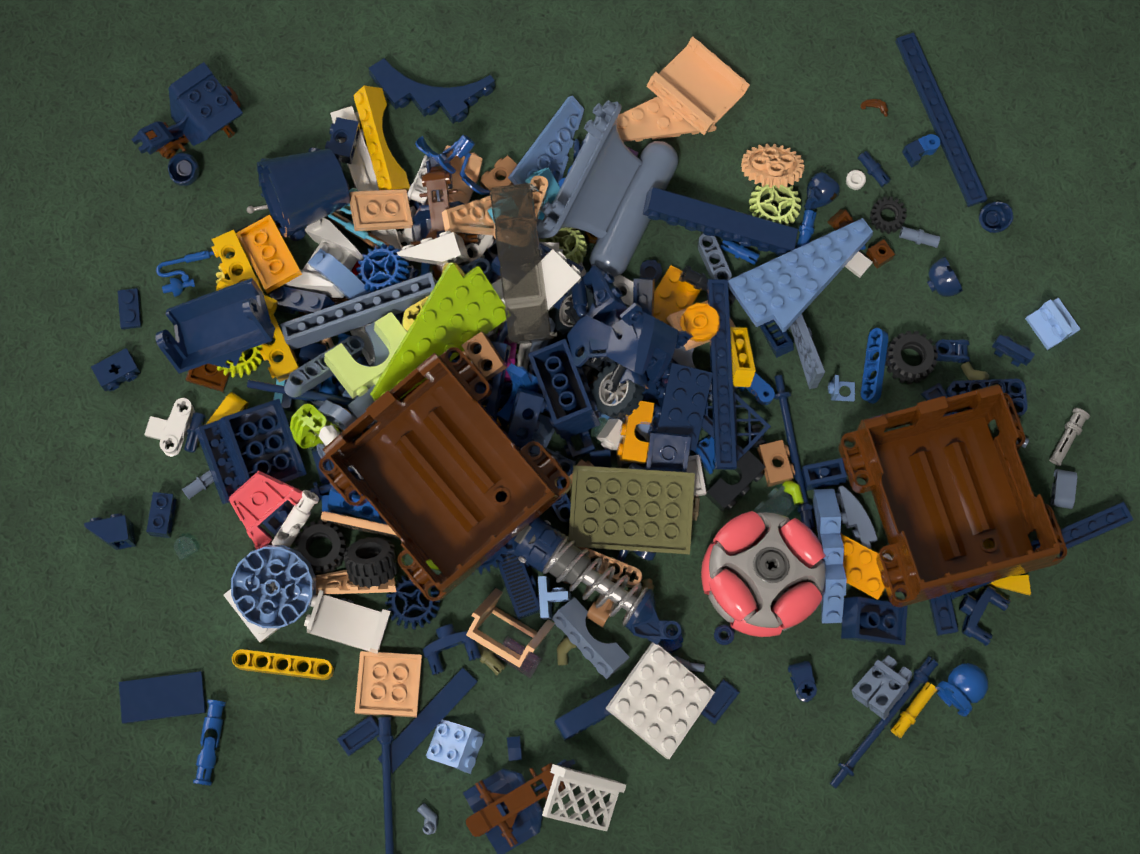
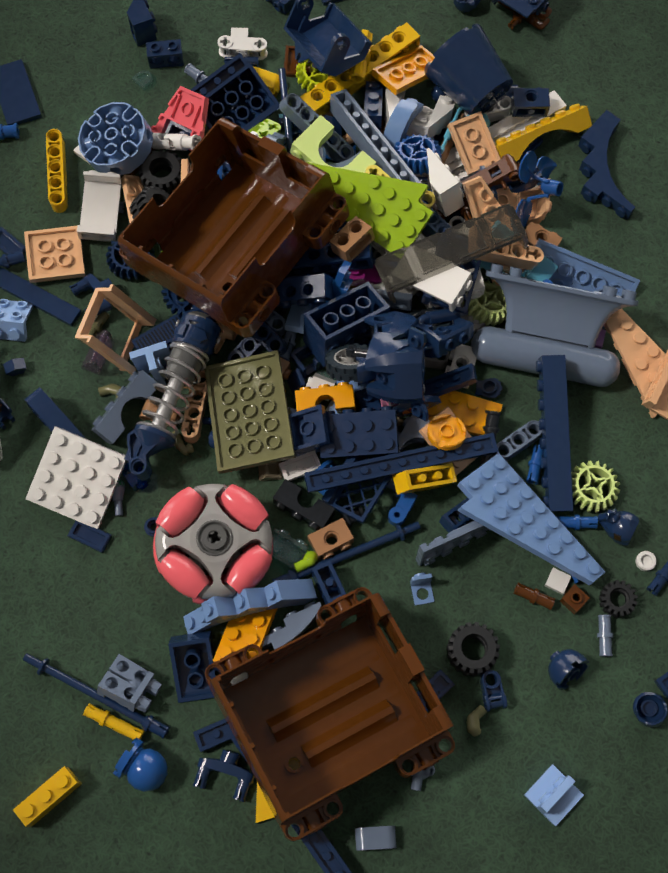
camera: 80 degrees right, 5 degrees down
blue piece [156,250,215,297] -> none
light nougat gear [741,144,804,188] -> none
dark blue piece [788,661,817,702] -> none
reddish brown slope [827,209,855,230] -> none
blue beam [861,328,888,403] -> none
dark blue beam [946,379,1027,418] -> none
dark blue plate [992,335,1035,367] -> none
light grey pin [1049,408,1090,466] -> none
none -> yellow brick [13,766,81,827]
none -> reddish brown pin [513,582,555,610]

